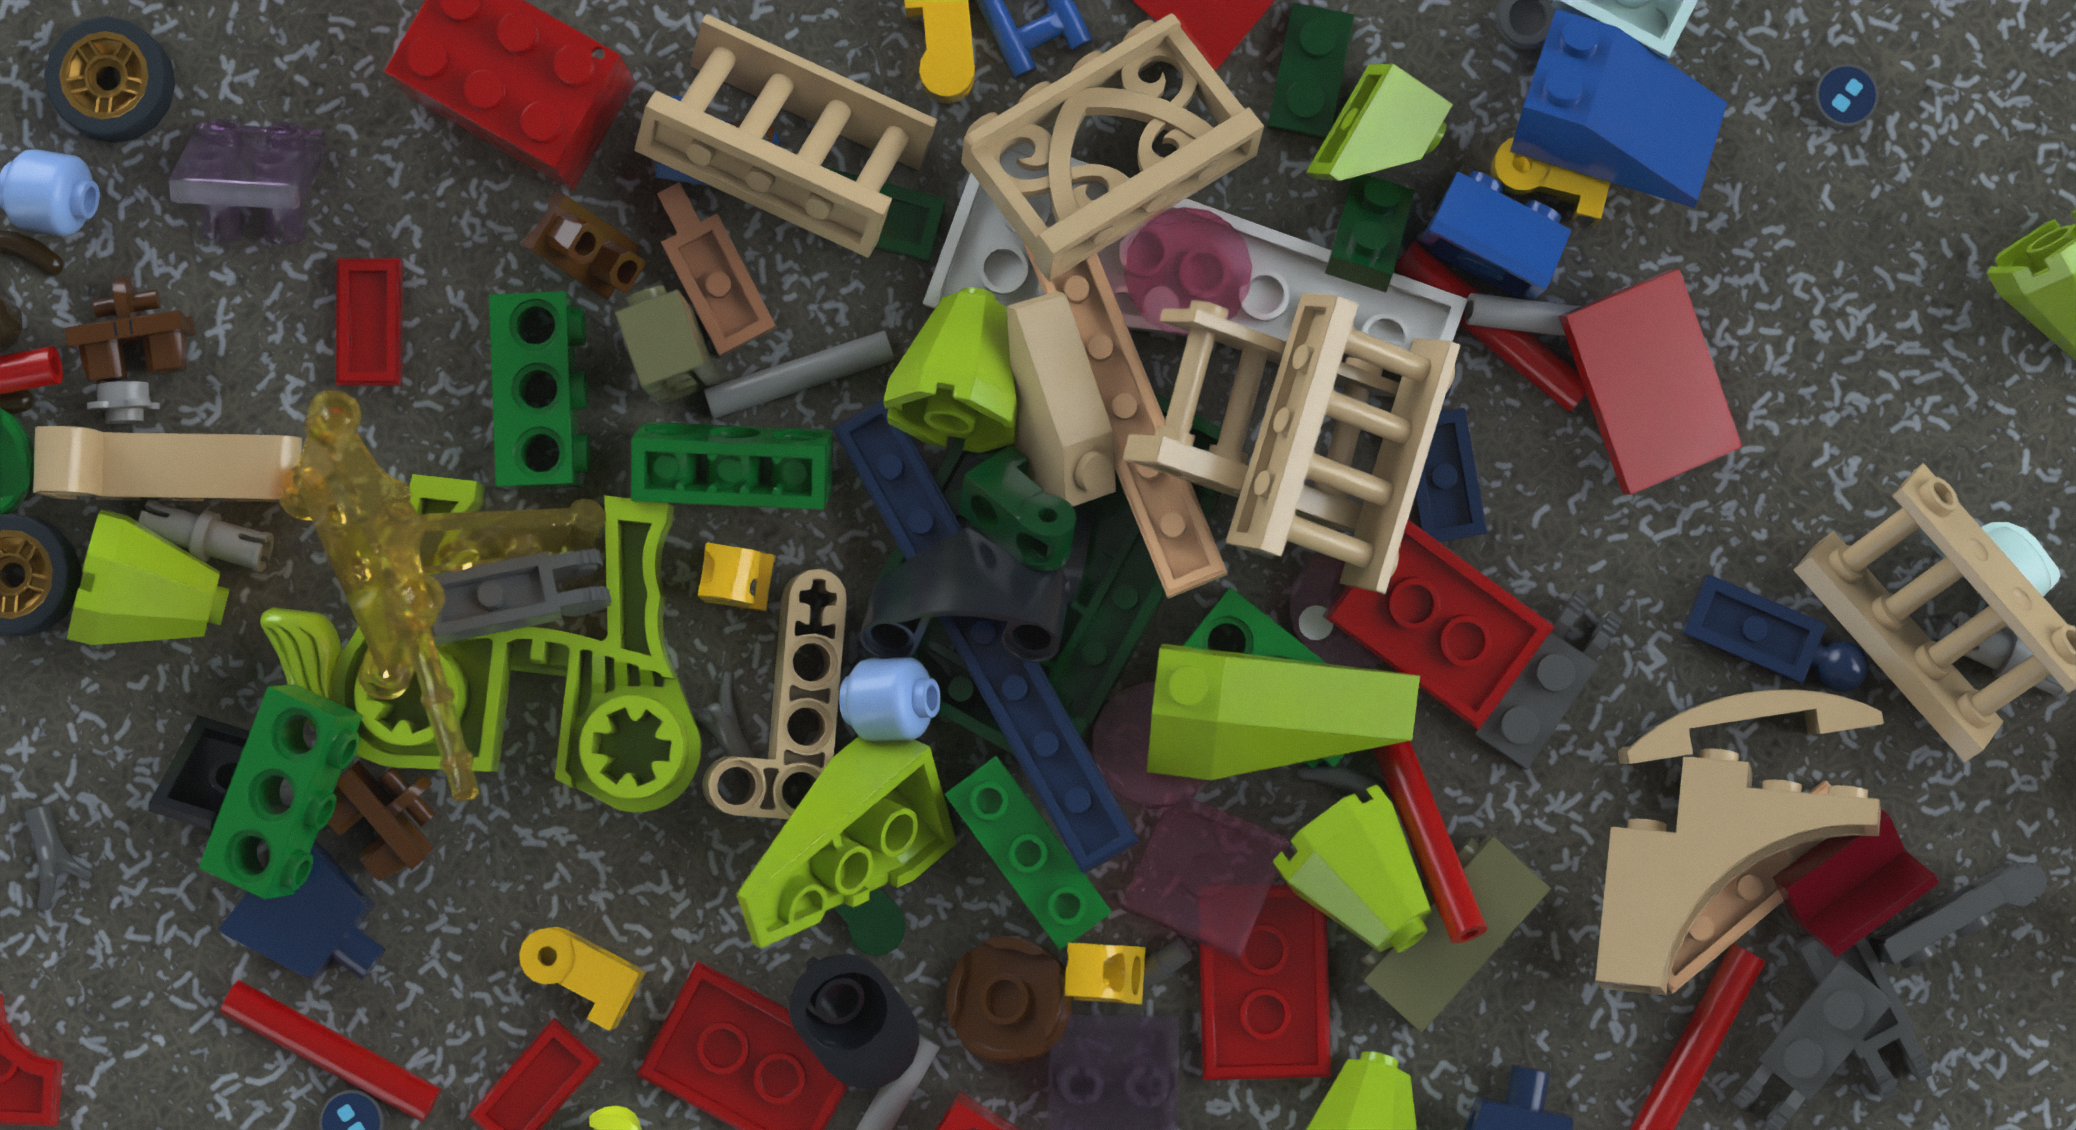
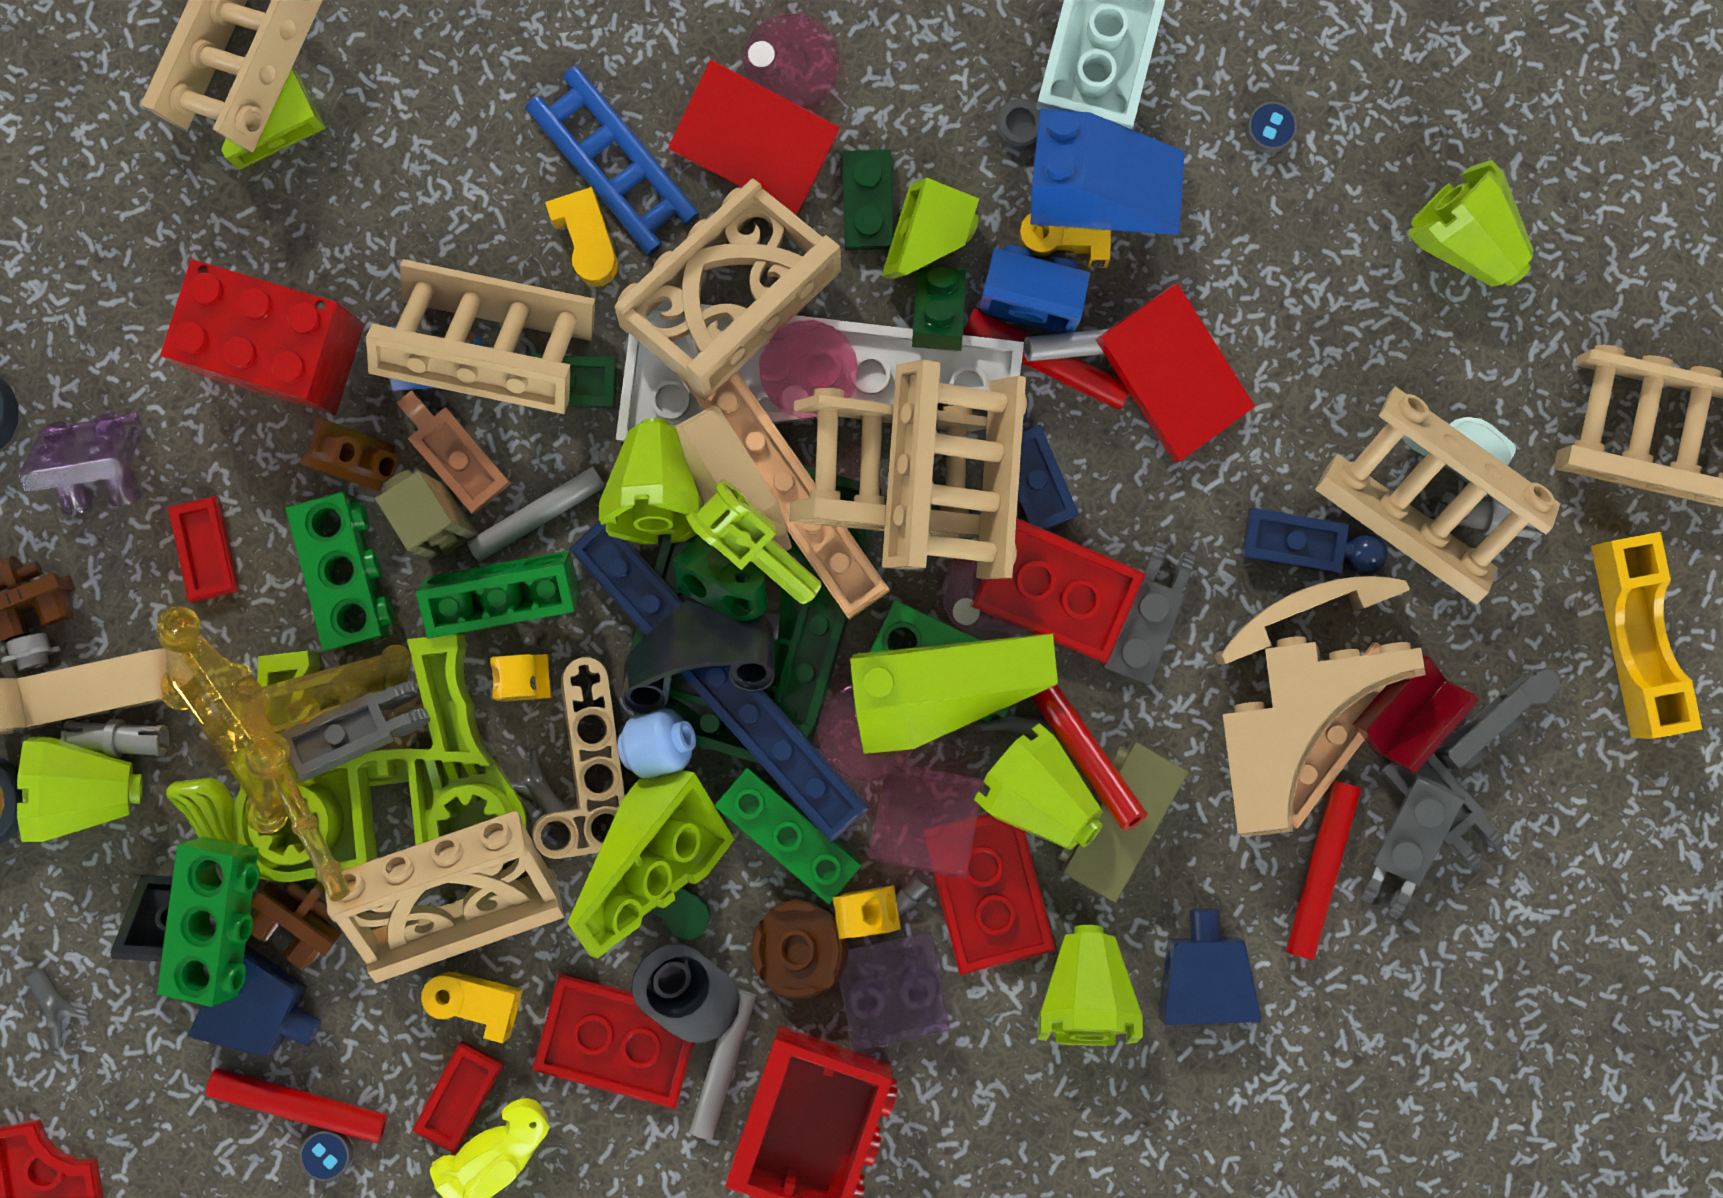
camera: 10 degrees left, 0 degrees up
none -> tan fence [325,811,564,983]
none -> lime connector [686,480,822,604]

